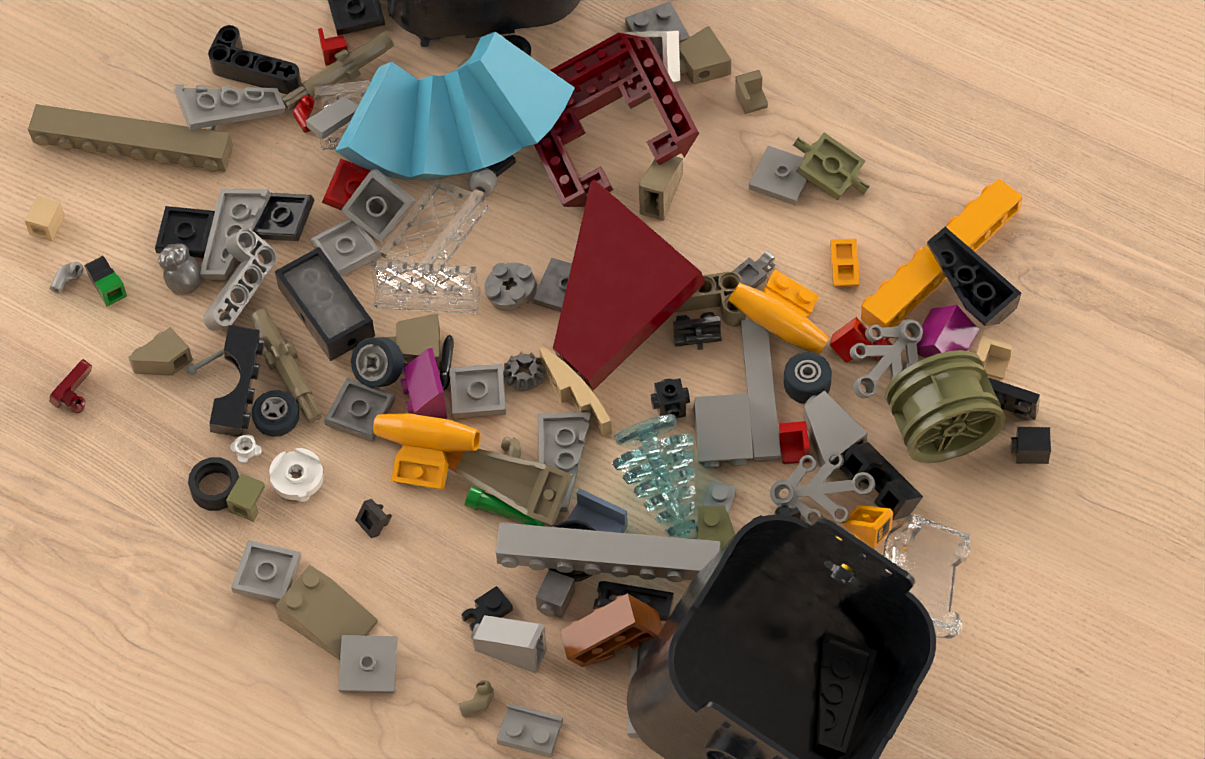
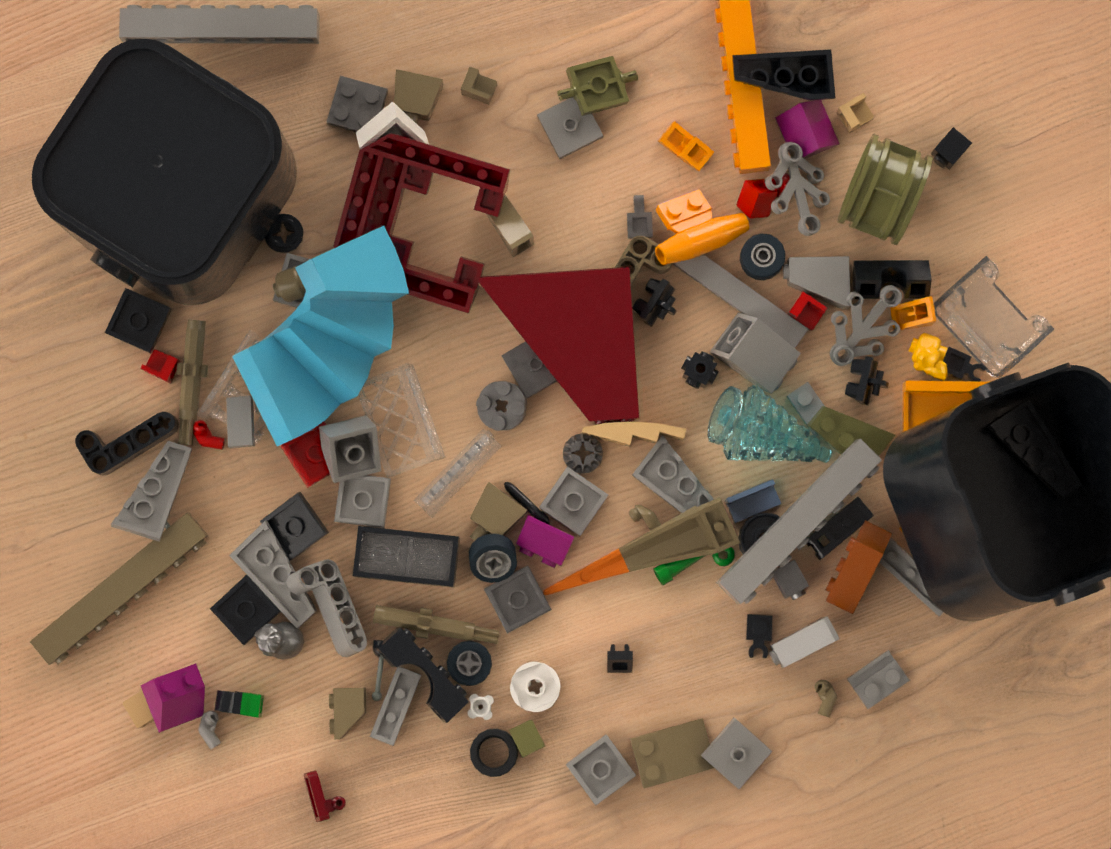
camera: 50 degrees left, 25 degrees up
light orange plate [373,414,481,490] -> none
light grey piece [470,168,497,197] -> none
black plate [988,377,1040,420] -> none
none -> magenta slope [141,664,205,733]
none -> light grey plate [370,666,422,746]

